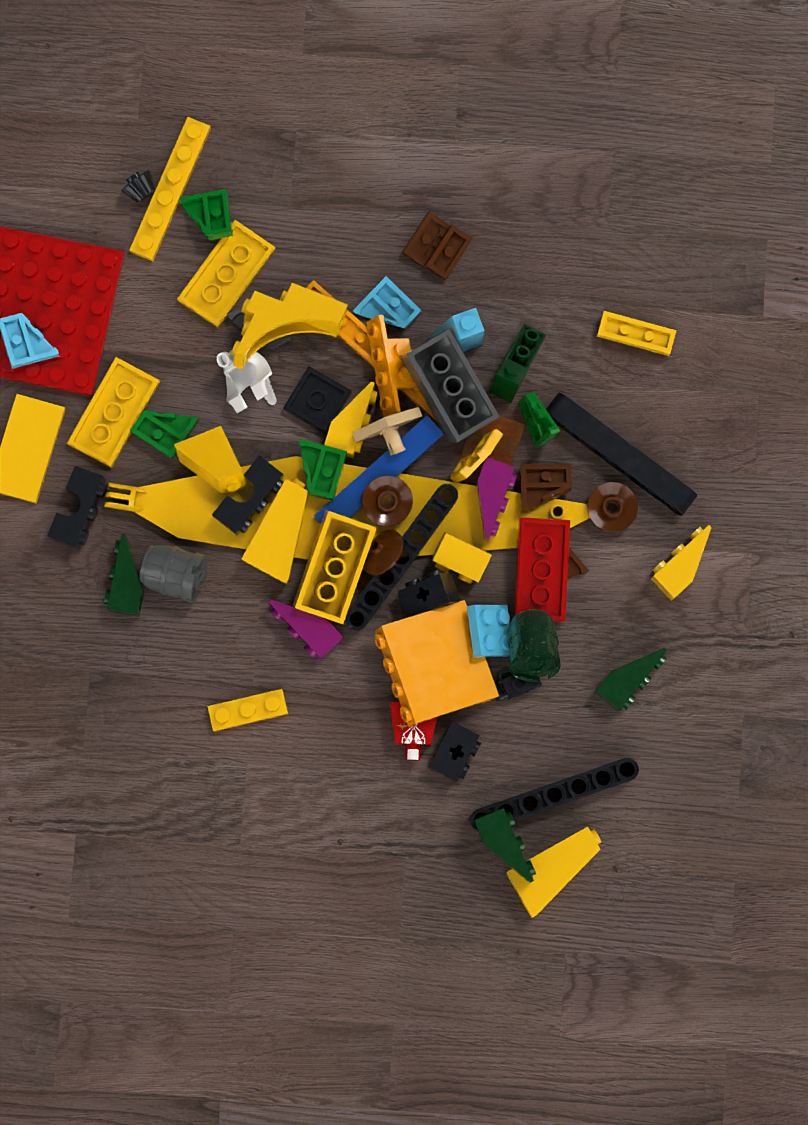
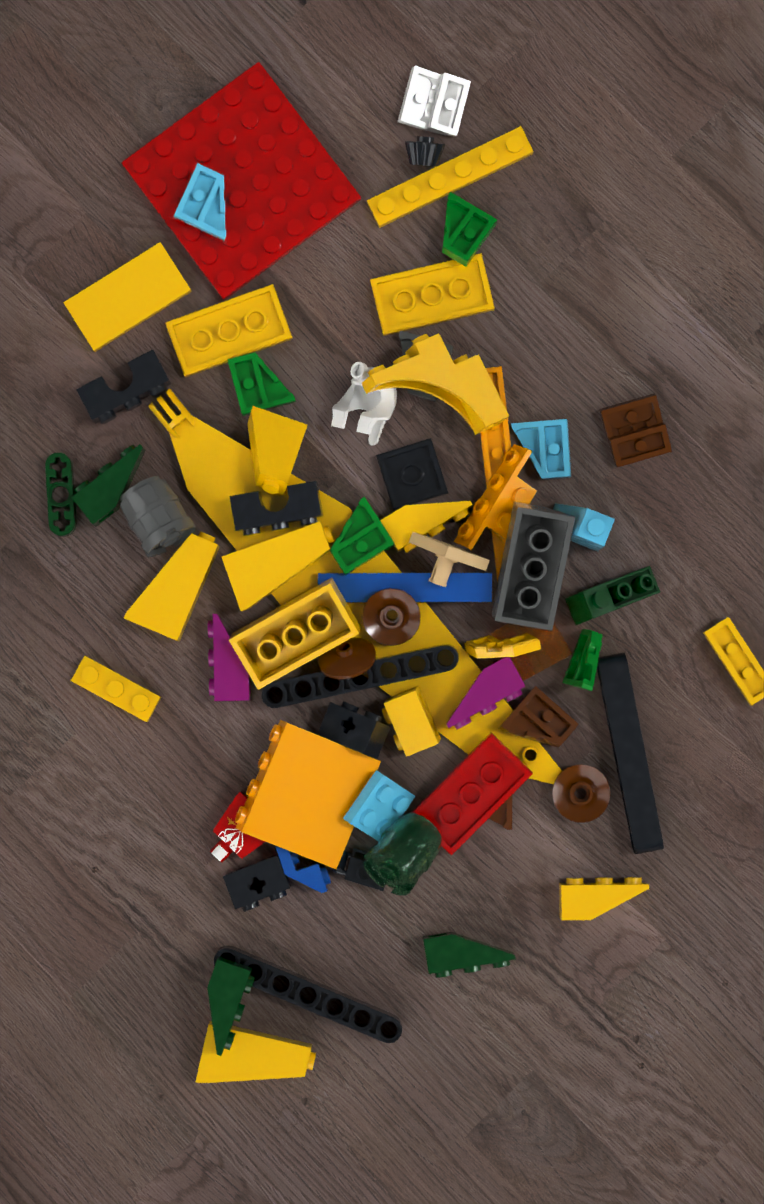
camera: 45 degrees right, 5 degrees up
none -> dark green beam [45,453,77,537]
none -> yellow slope [124,531,220,642]
none -> blue slope [276,846,331,893]
none -> white slope [398,66,471,137]

